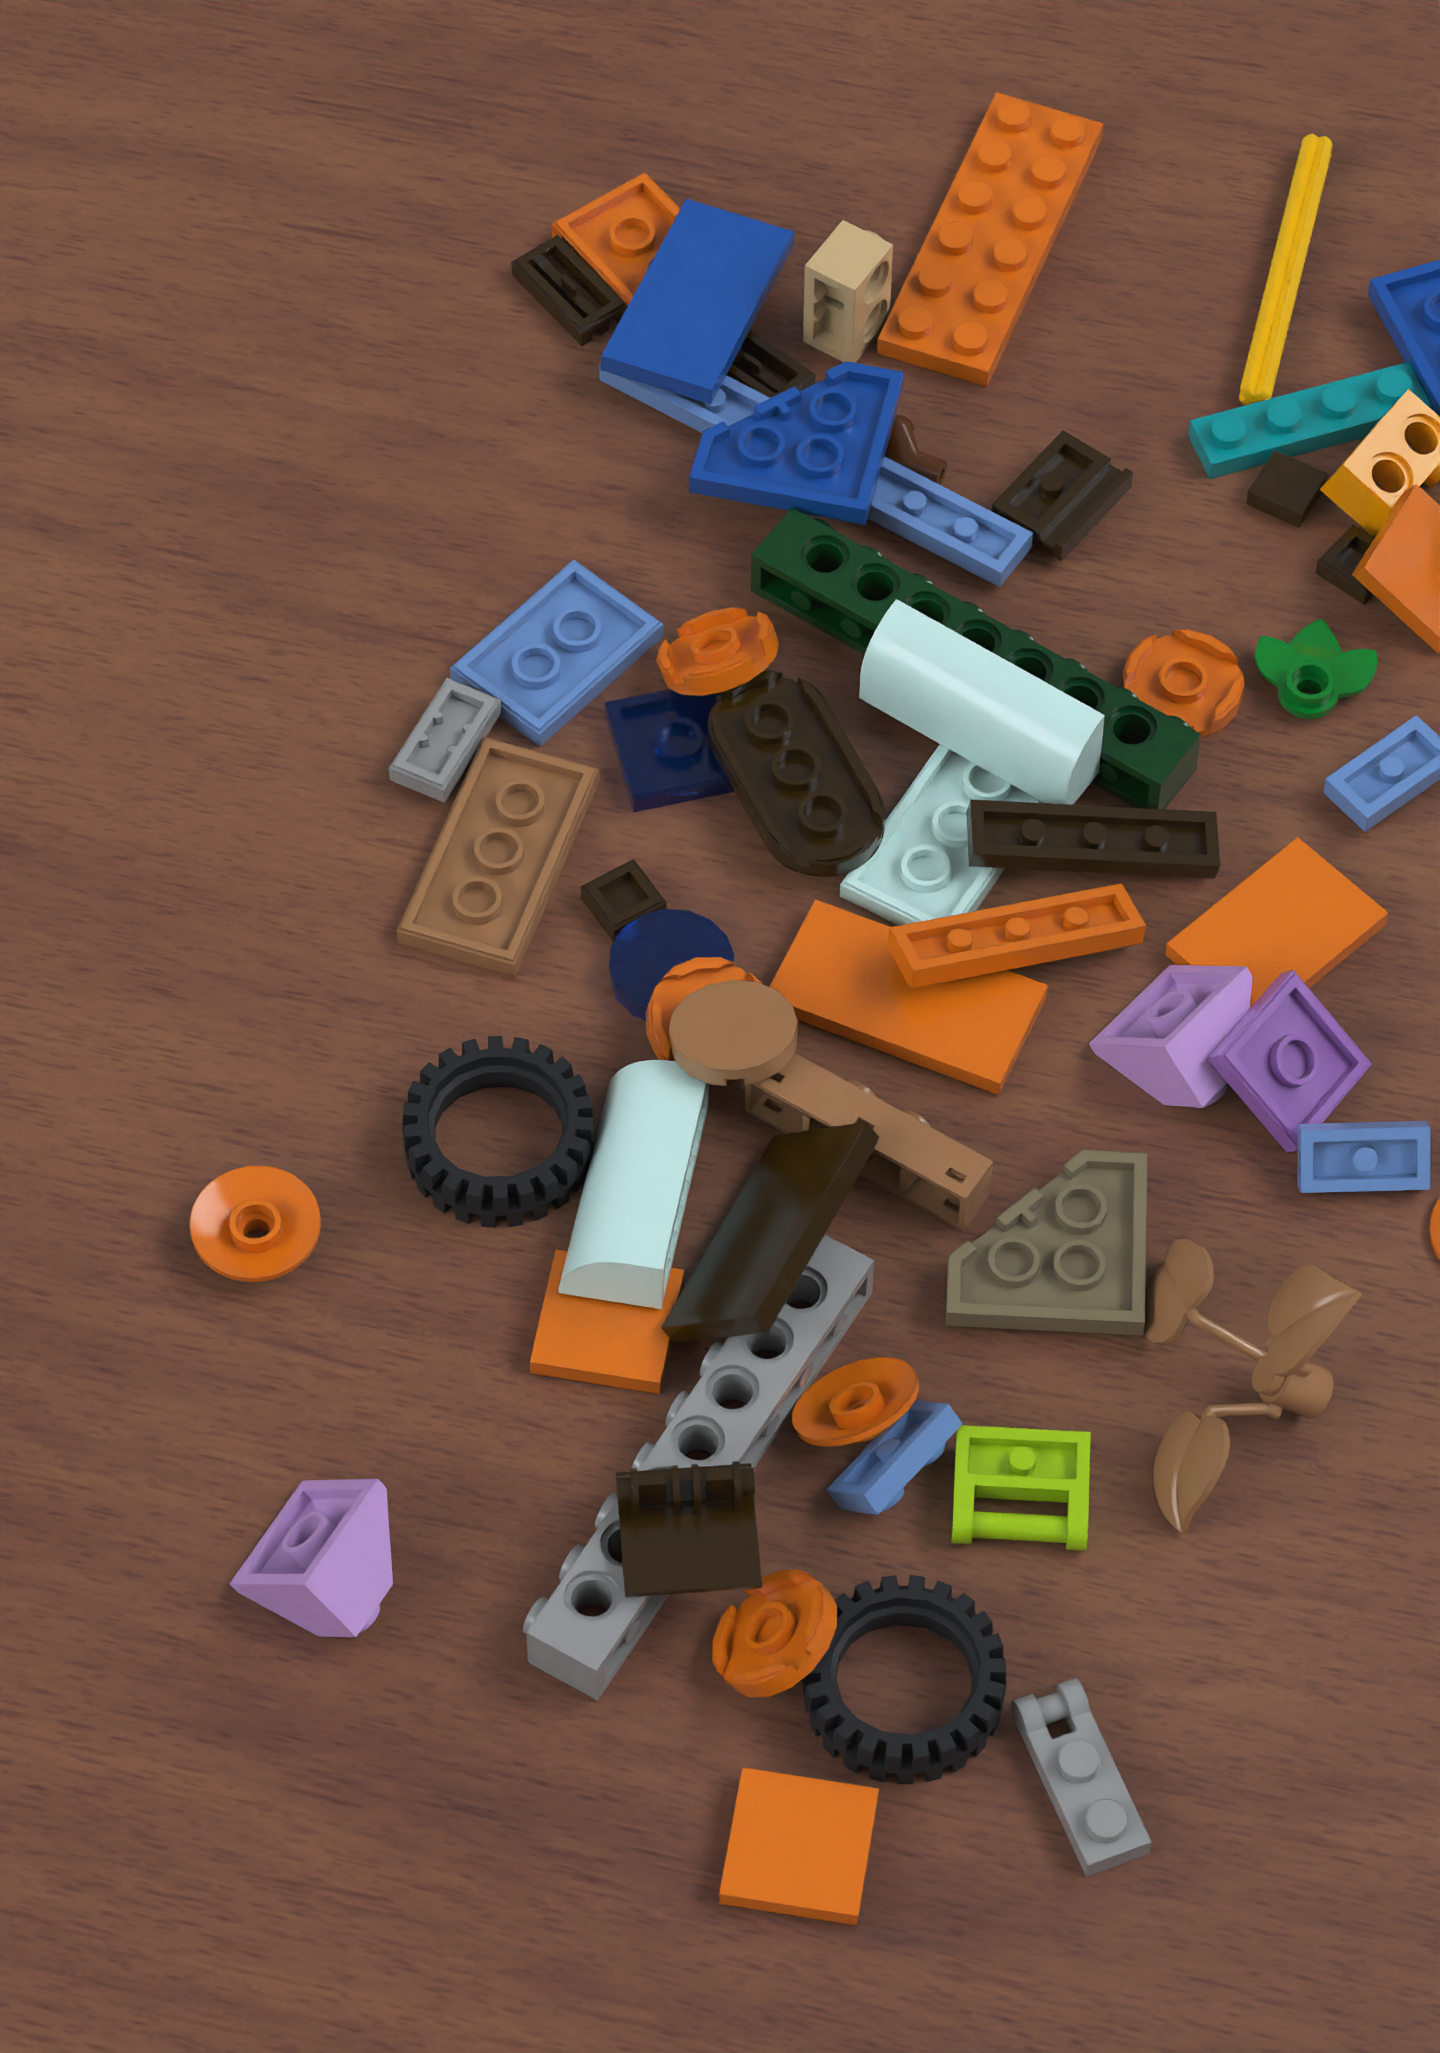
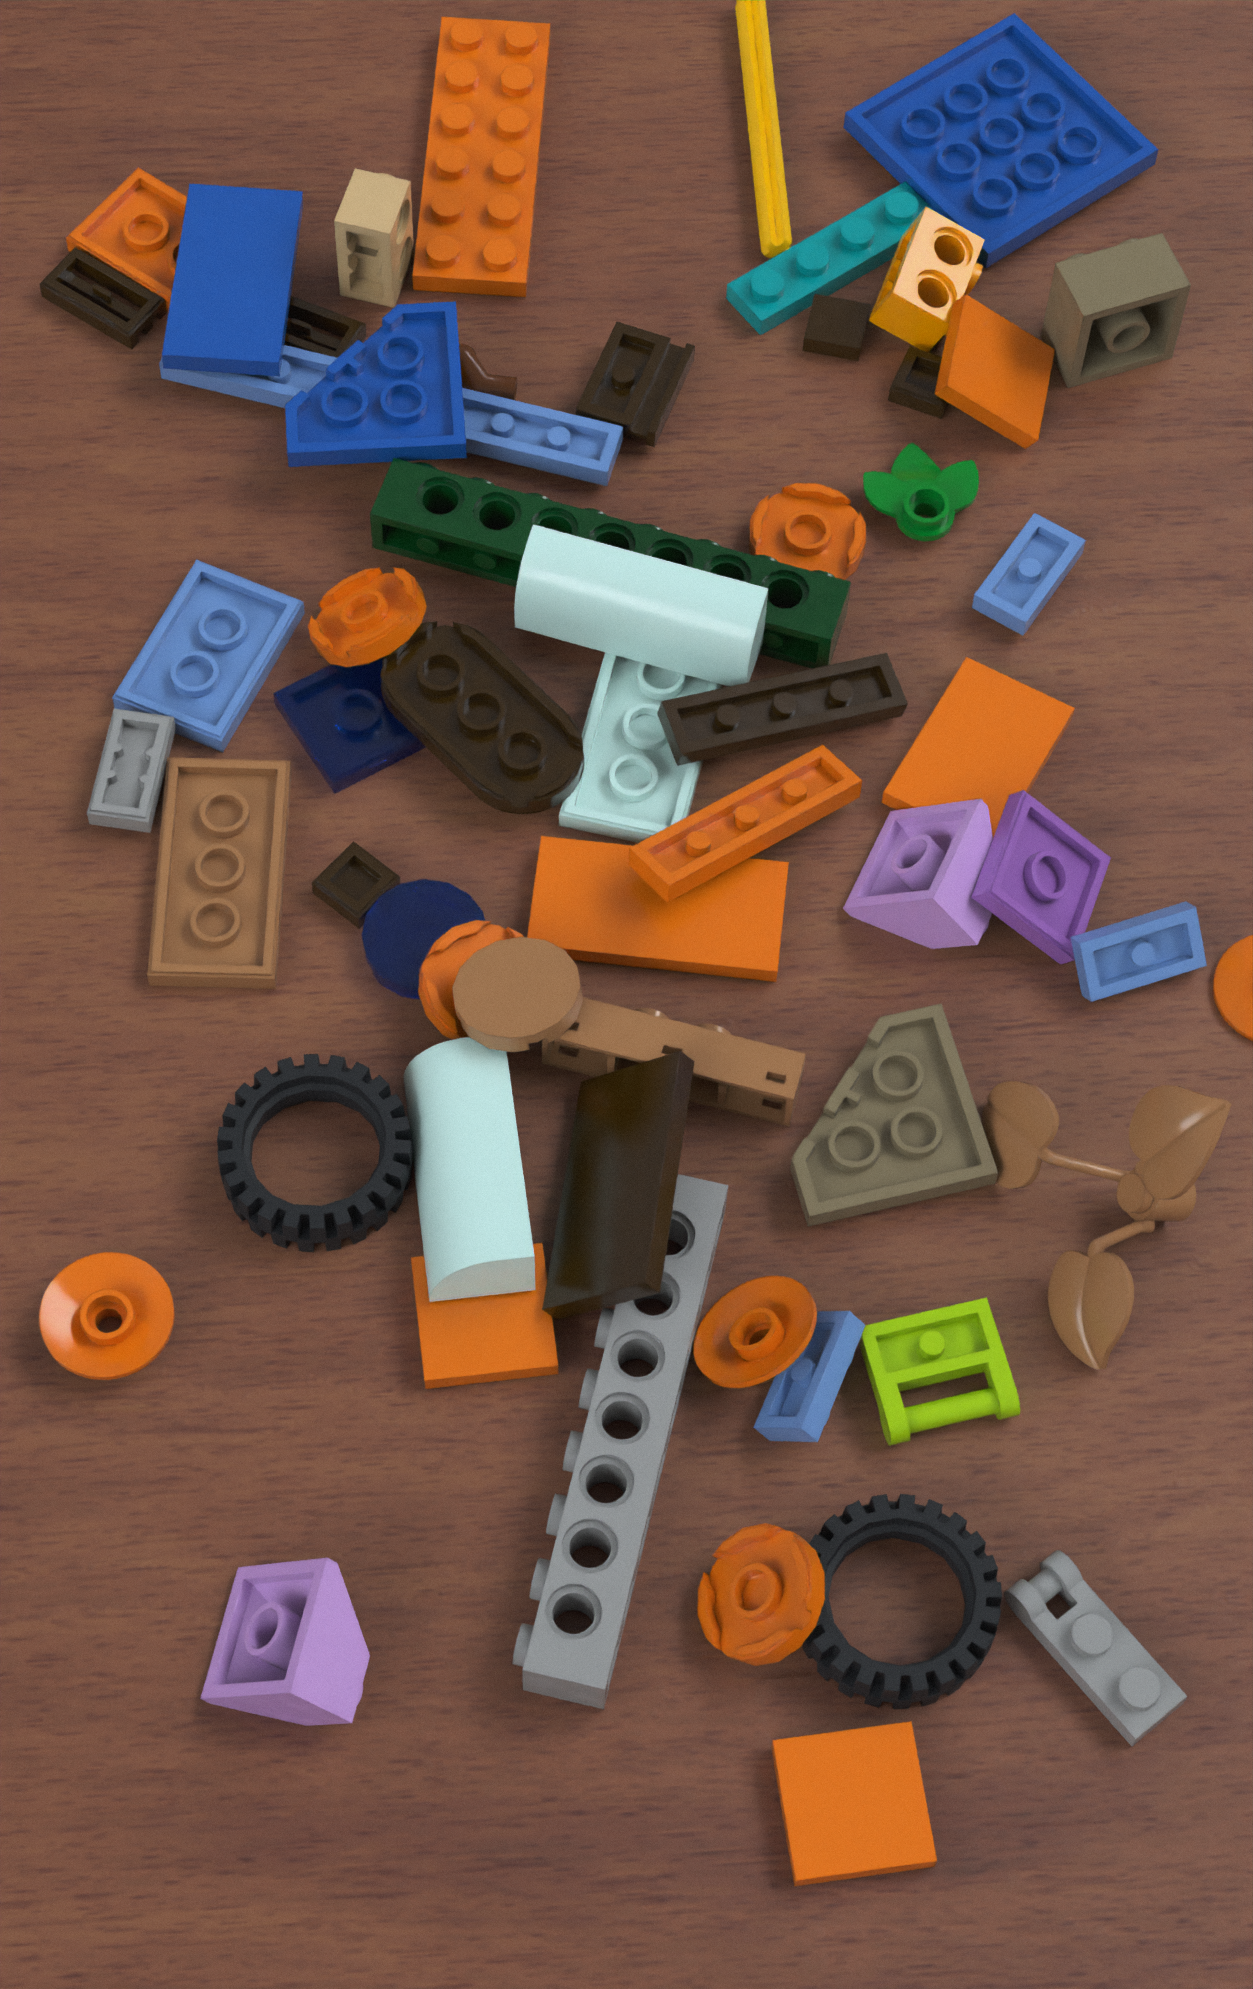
camera: 20 degrees left, 5 degrees up
dark brown hinge [616,1461,762,1597] -> none

